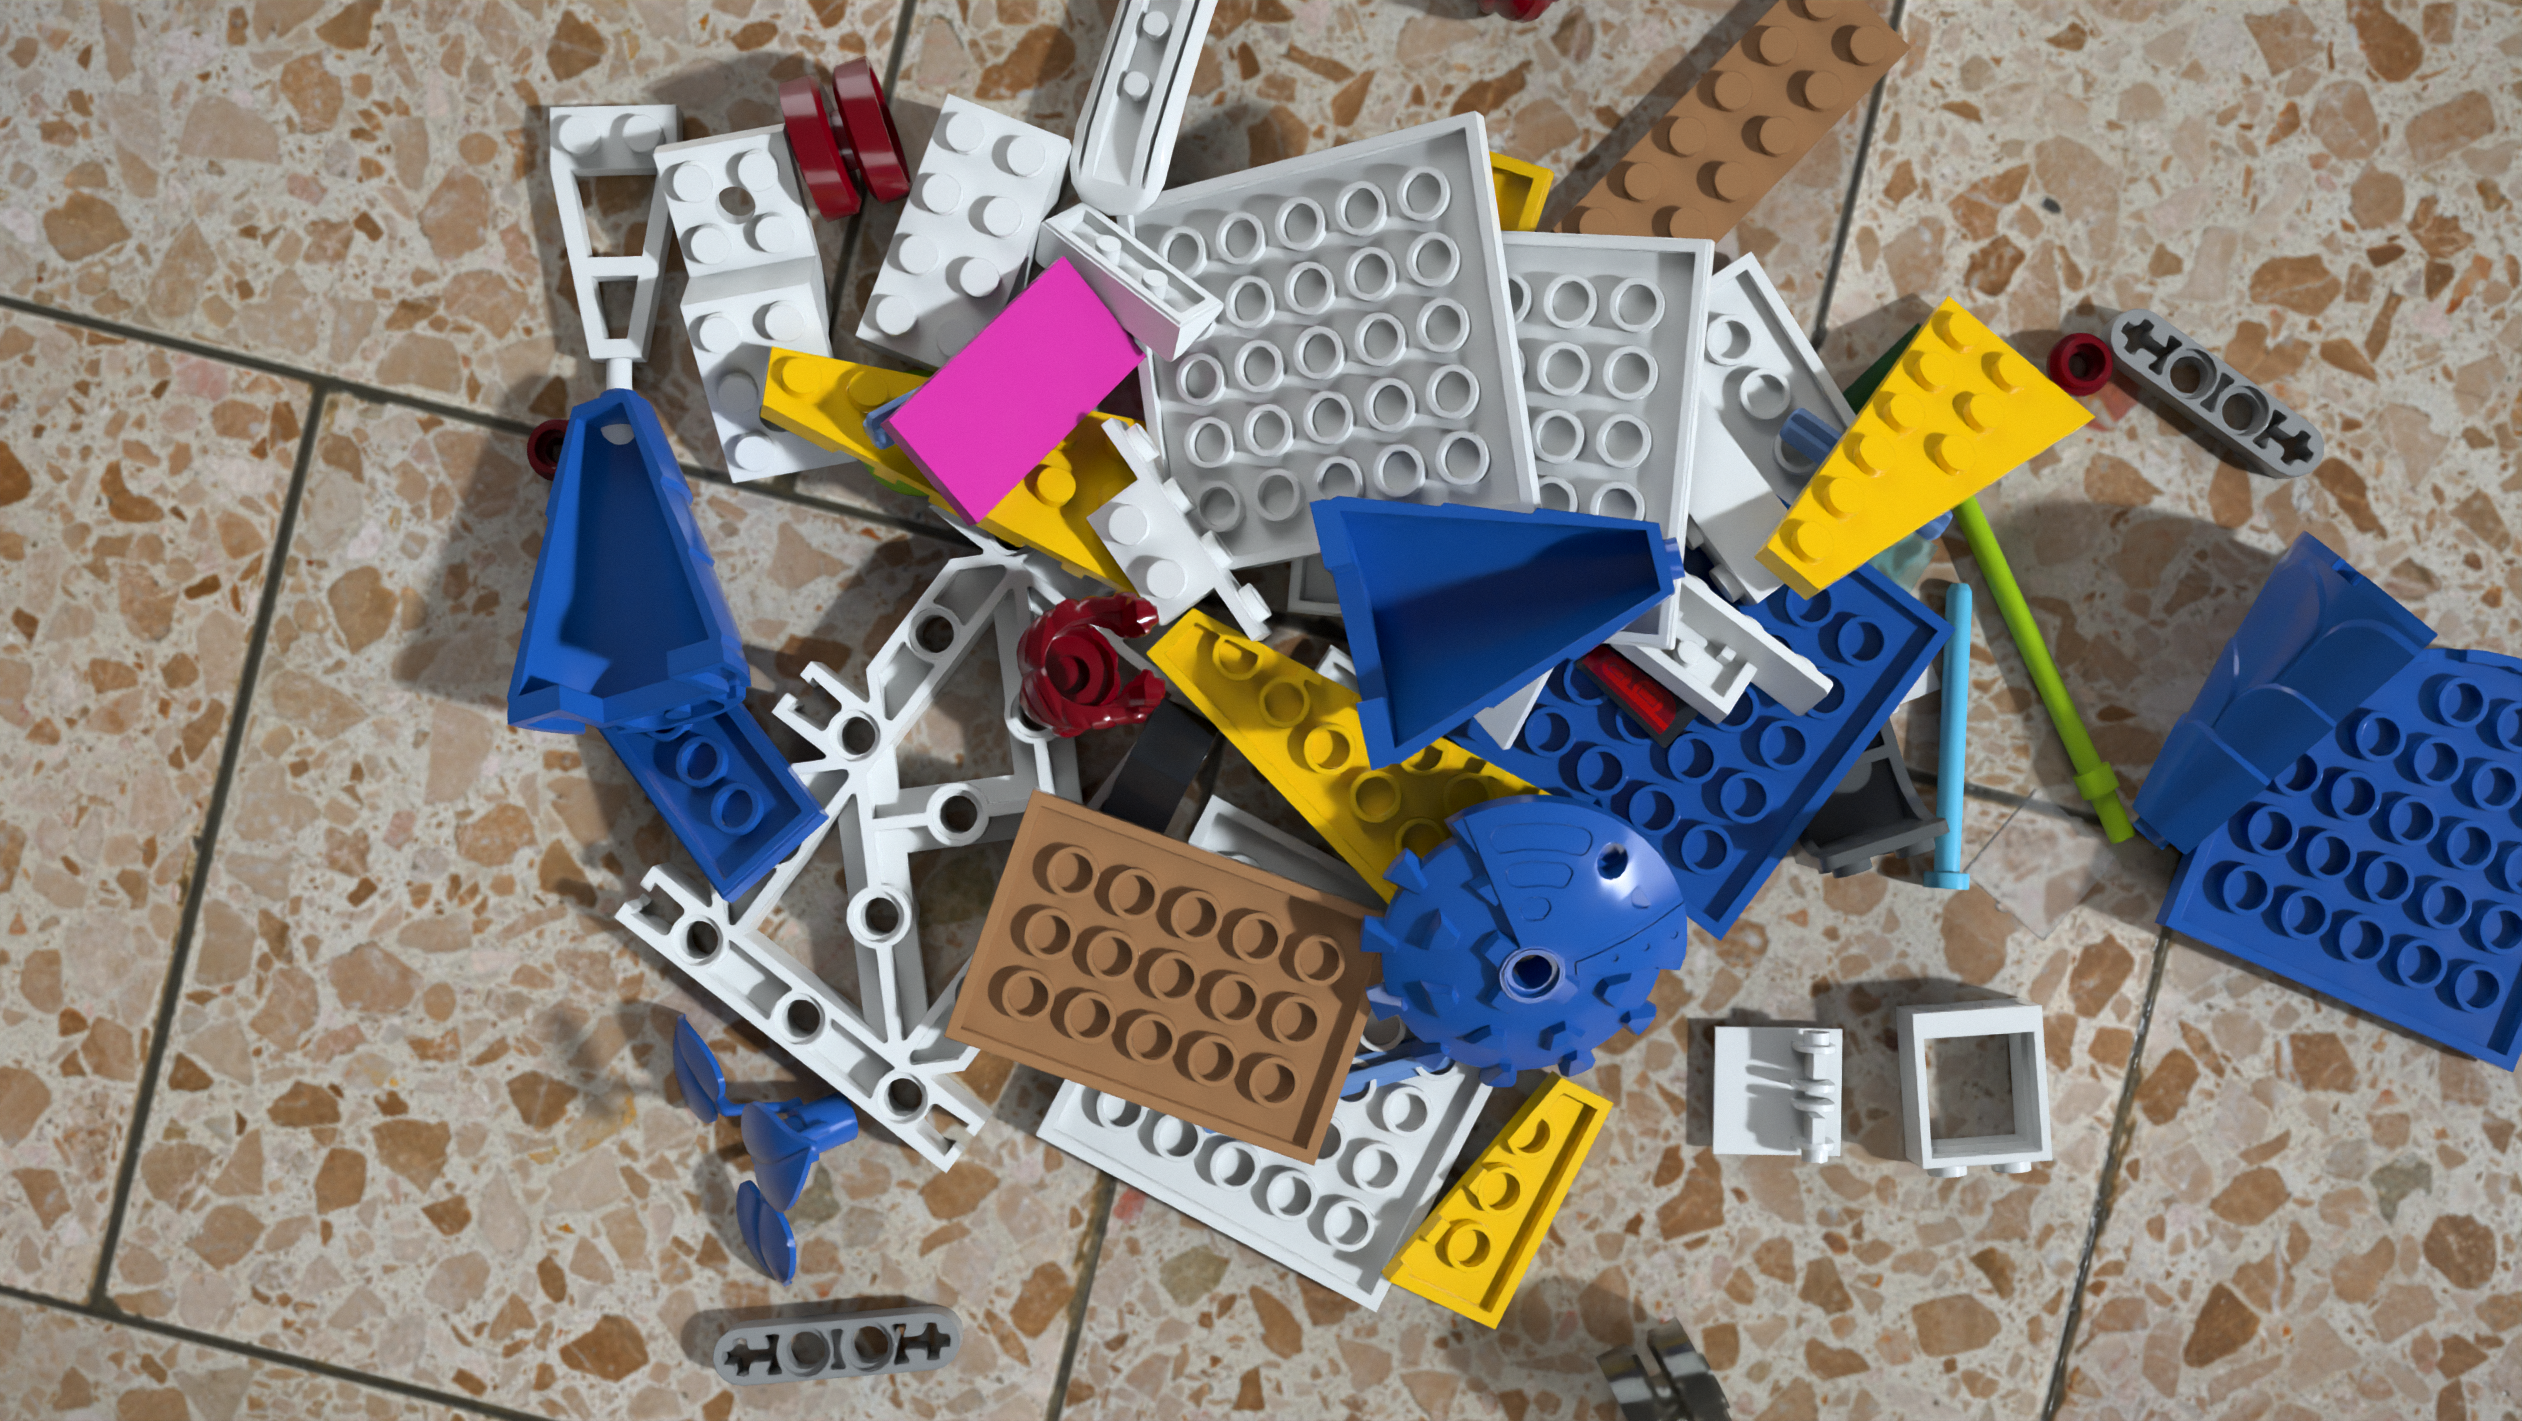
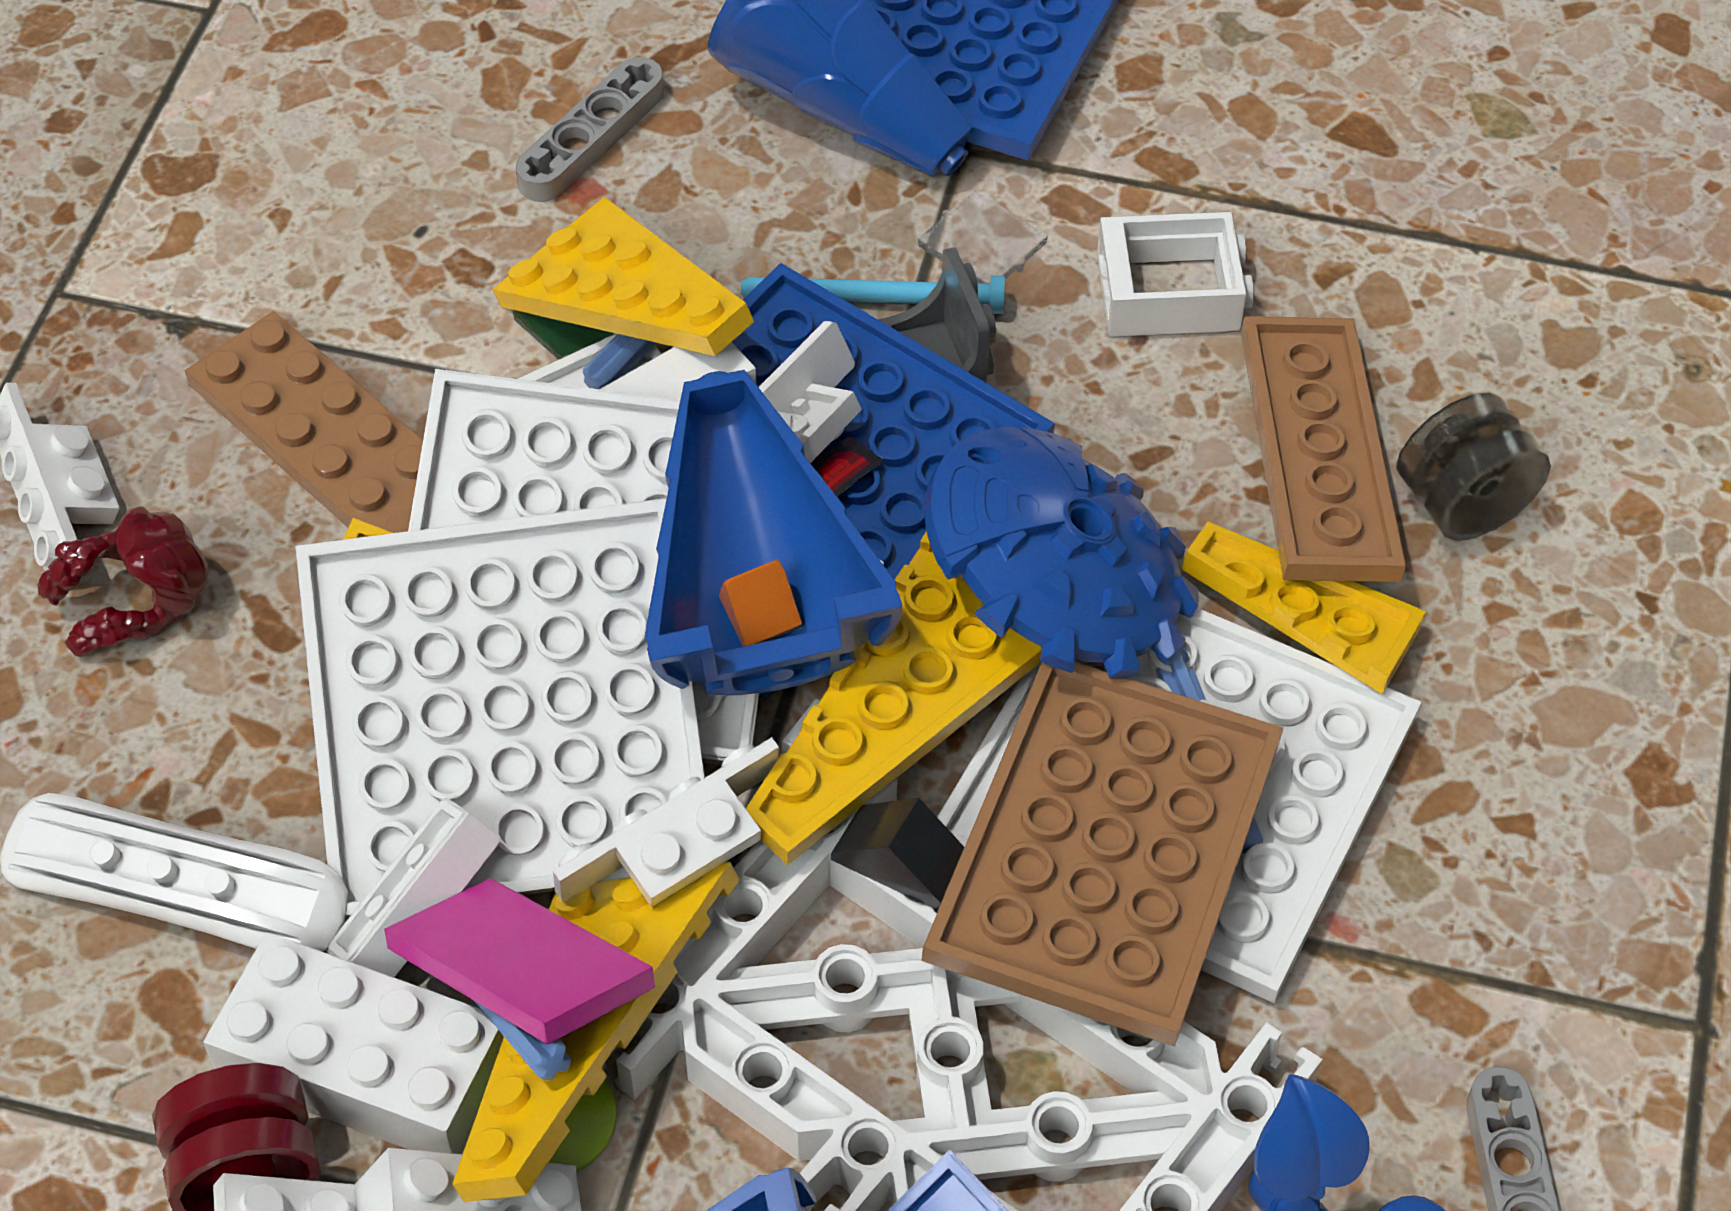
camera: 90 degrees left, 35 degrees down
dark red hair [1016,592,1166,739] -> none
white hinge [1712,1026,1843,1163] -> none
lime bar [1952,495,2136,844] -> none
dark red plate [2046,333,2113,397] -> none
none -> orange slope [719,559,802,647]
none -> medium nougat plate [1241,316,1406,582]

